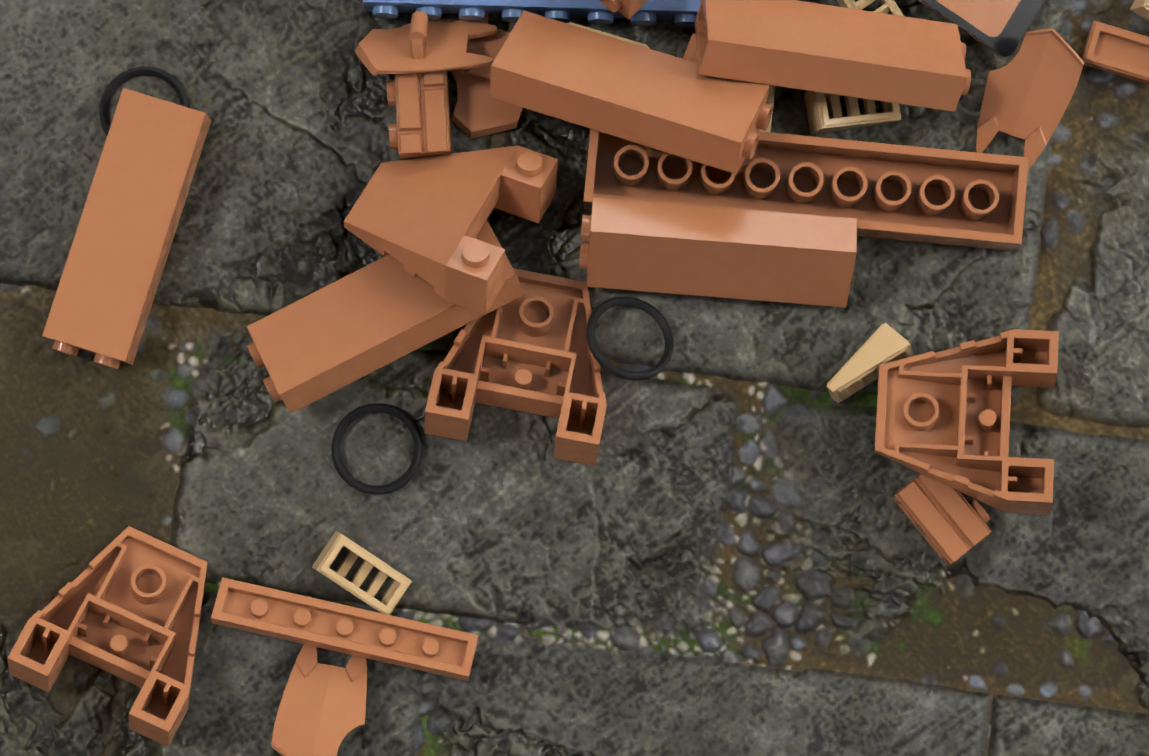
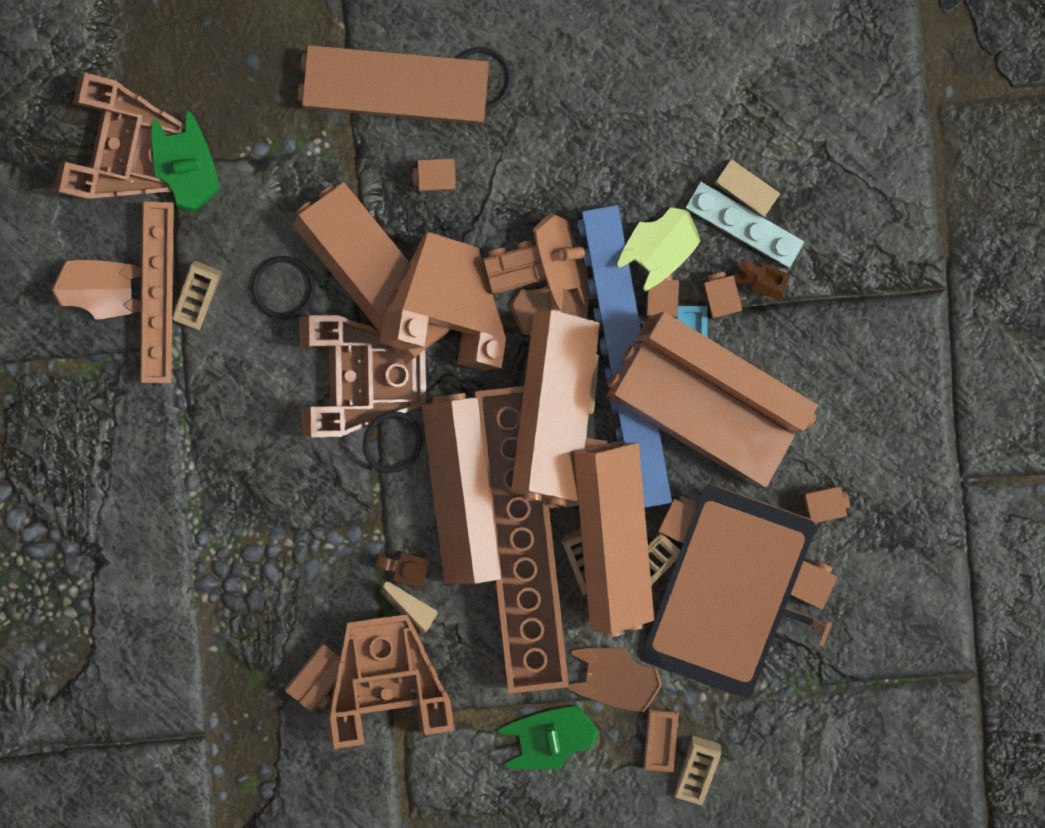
camera: 75 degrees right, 5 degrees up
none -> green shield [151,111,219,212]
none -> reddish brown plate [375,551,430,589]
none -> nougat brick [413,159,456,193]
none -> green shield [499,705,599,770]

